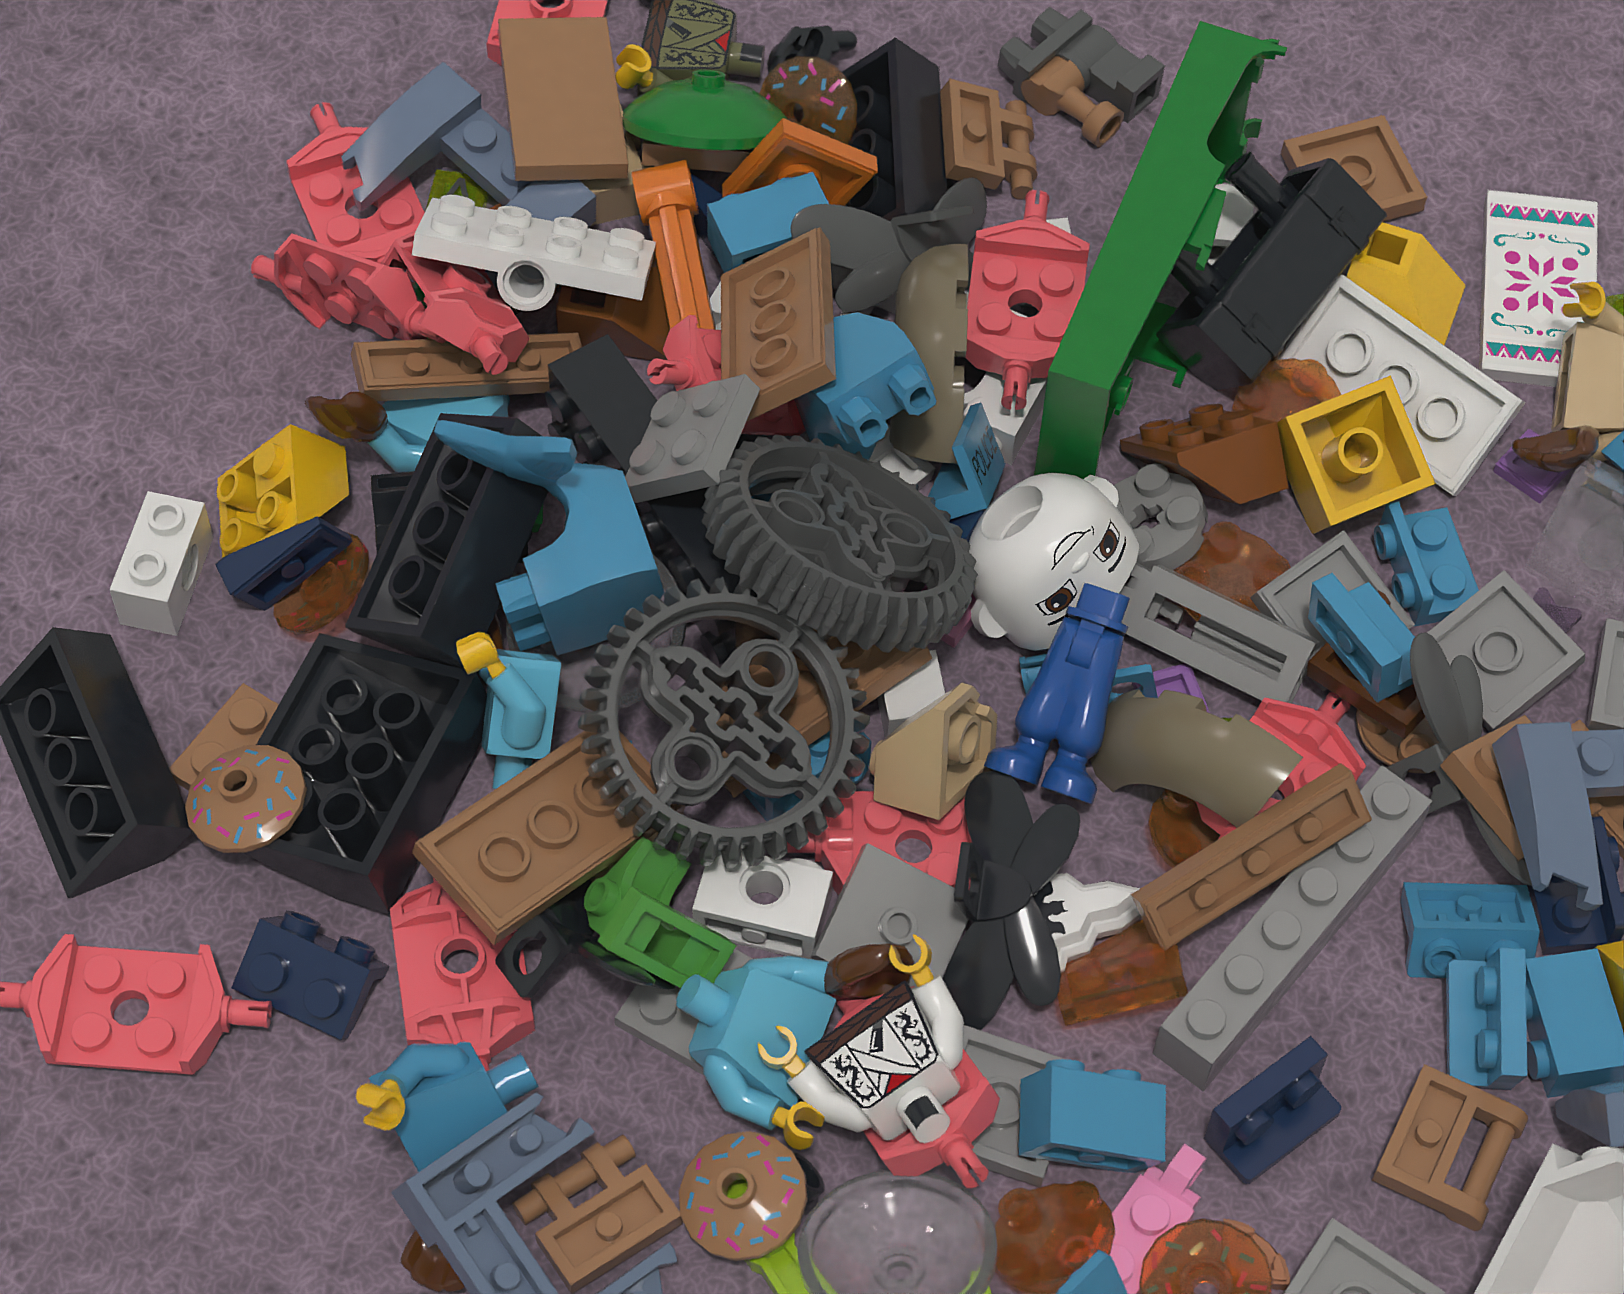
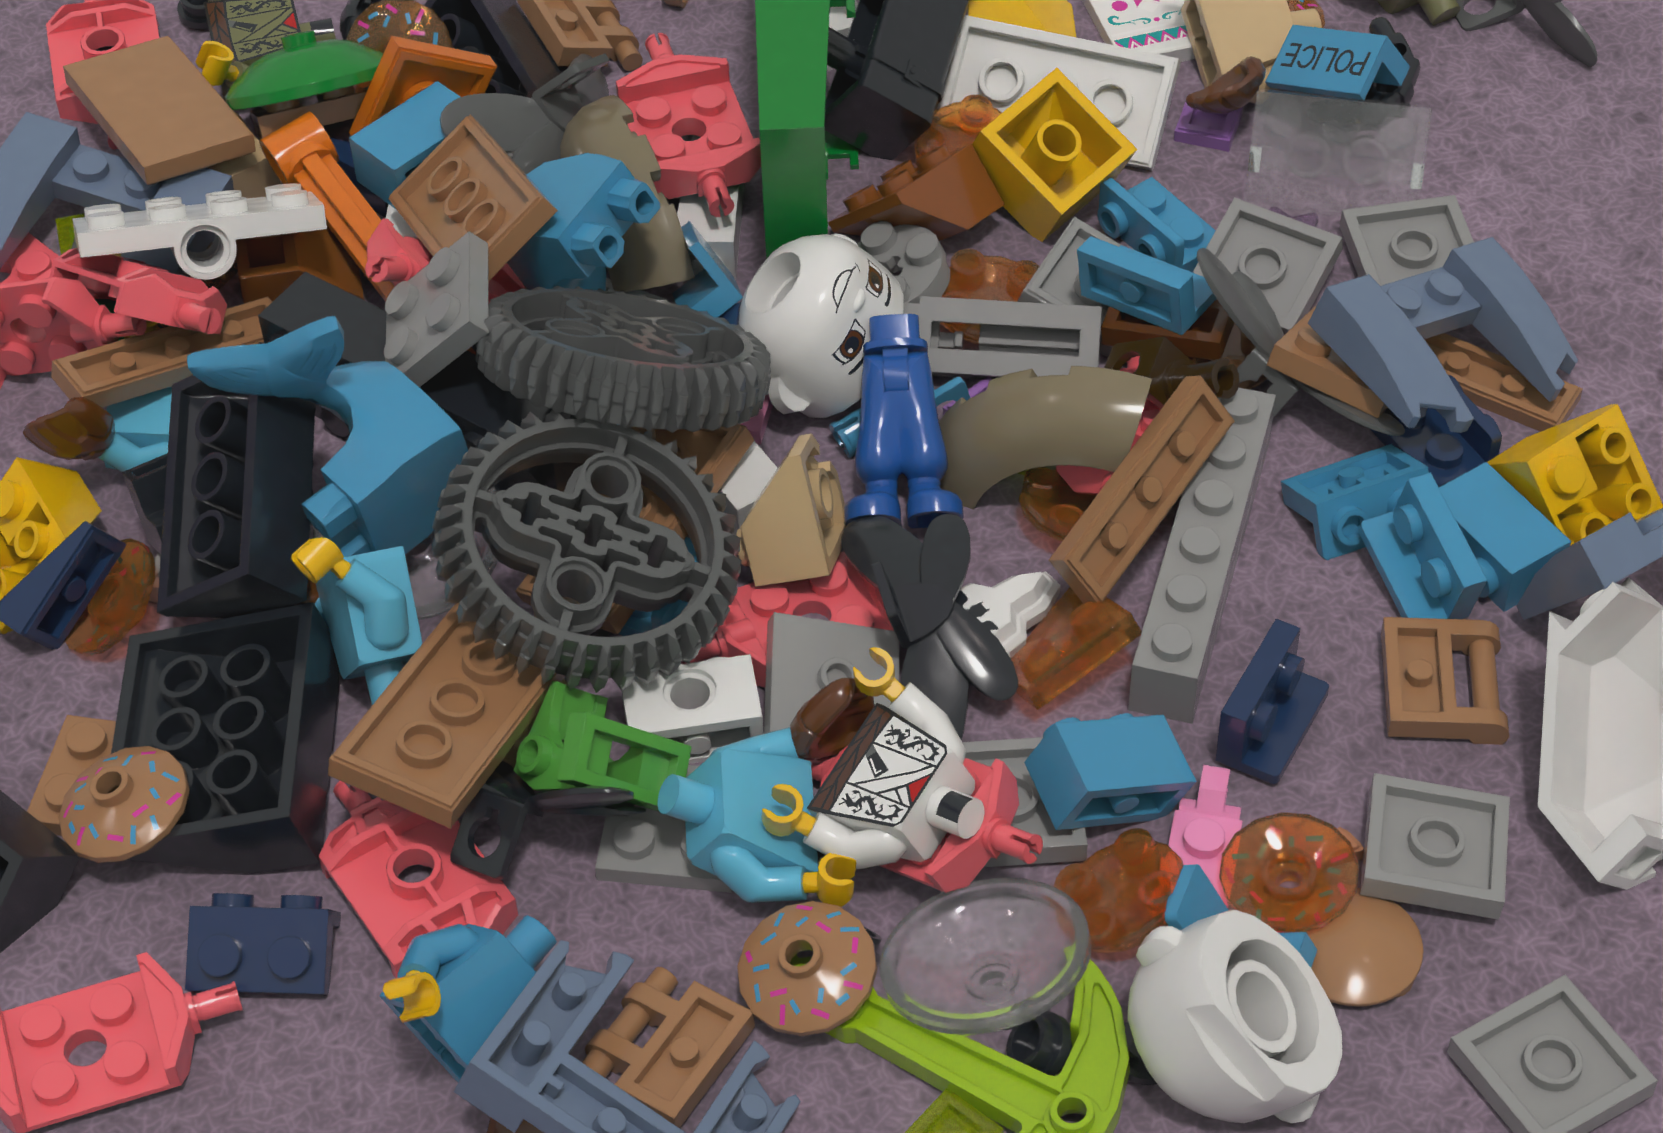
camera: 20 degrees left, 10 degrees down
none -> dark brown bracket [1104,336,1240,409]

